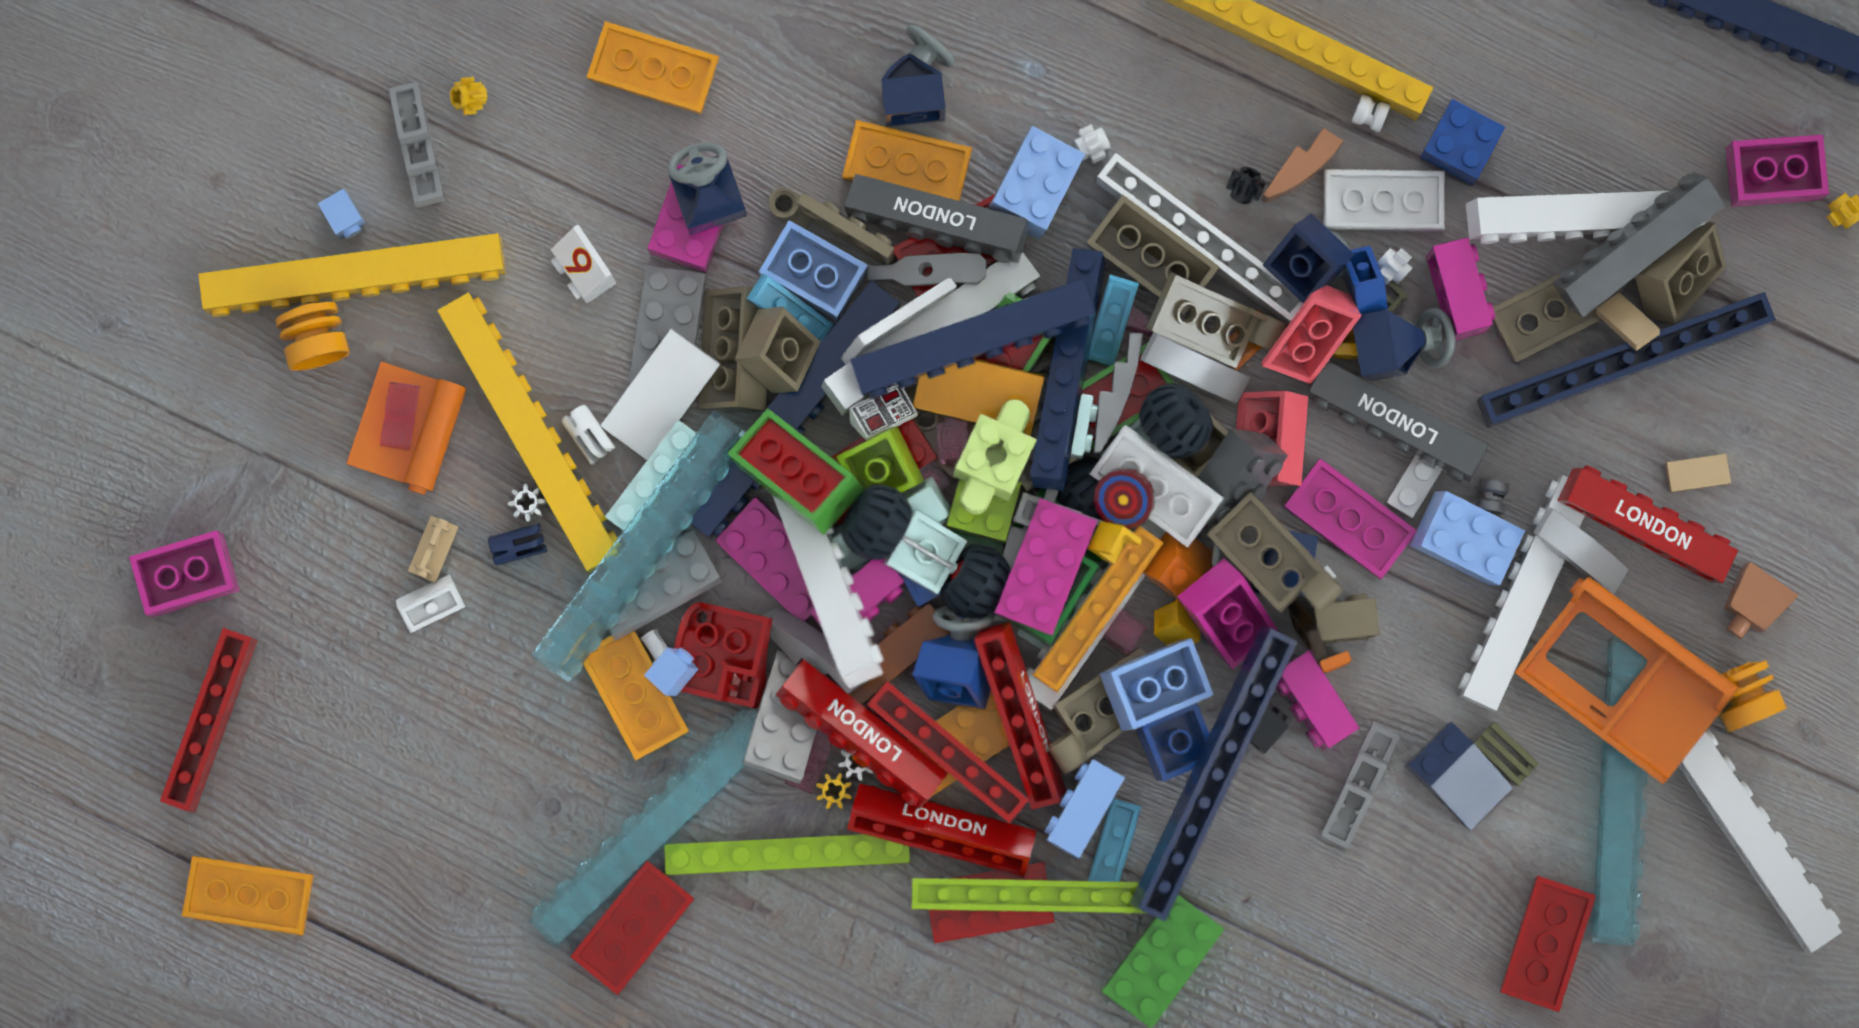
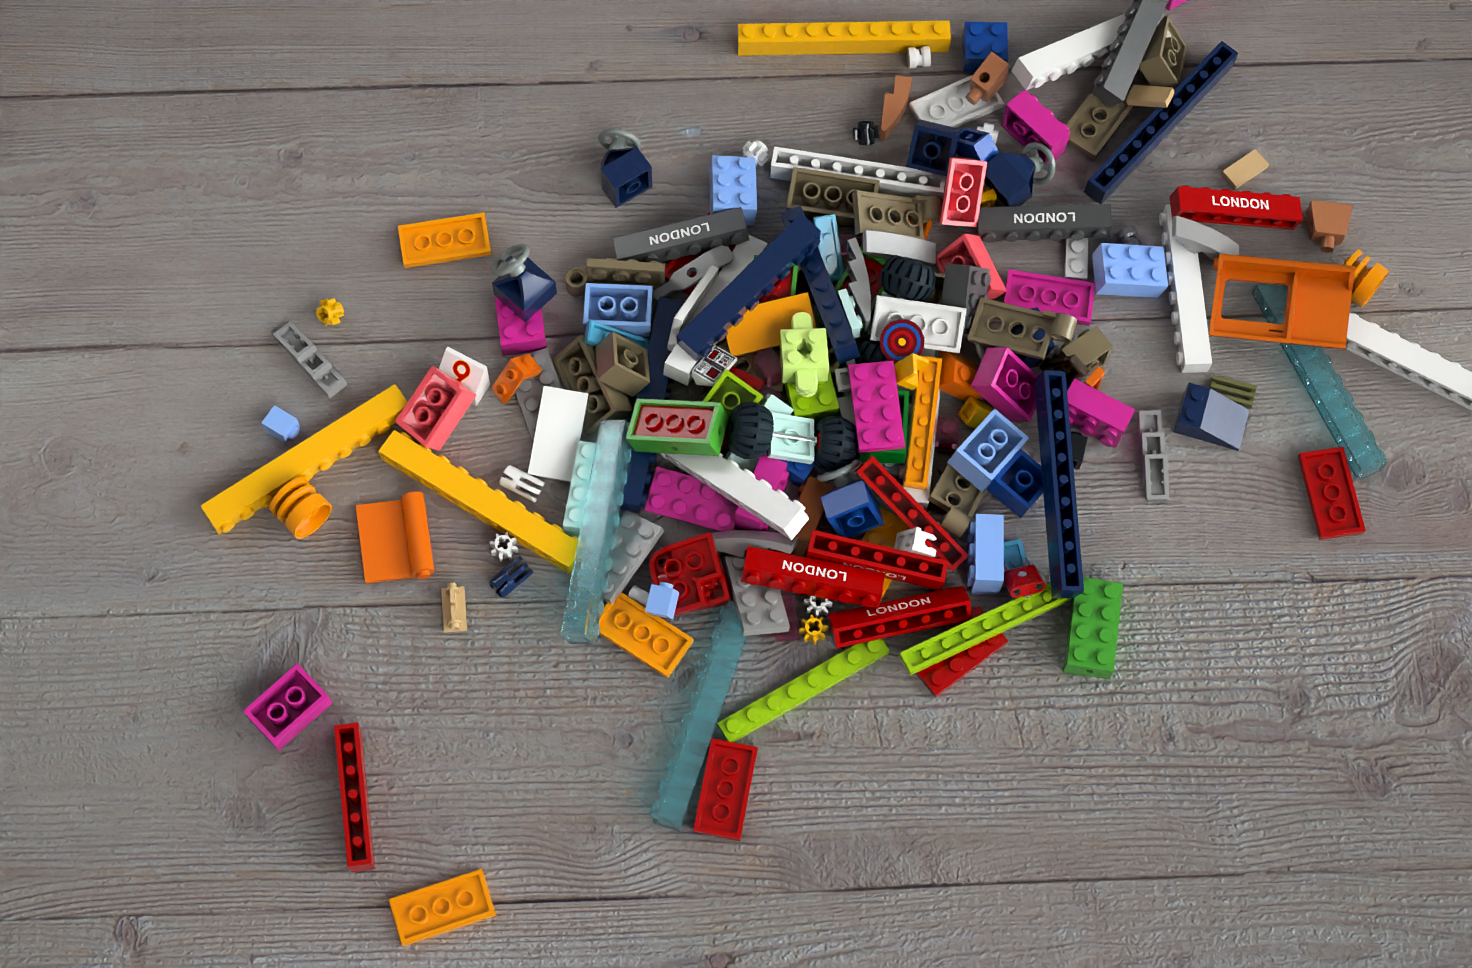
camera: 30 degrees left, 15 degrees down
clear pink slope [380,382,420,450] -> none
white slope [396,575,465,633] -> none
light orange tile [842,120,973,201] -> none
none -> coral slope [395,366,476,451]
none -> orange bracket [491,354,542,404]
none -> white hinge [894,527,936,557]
none -> nougat torso [965,52,1009,105]
none -> red piece [1004,558,1046,598]

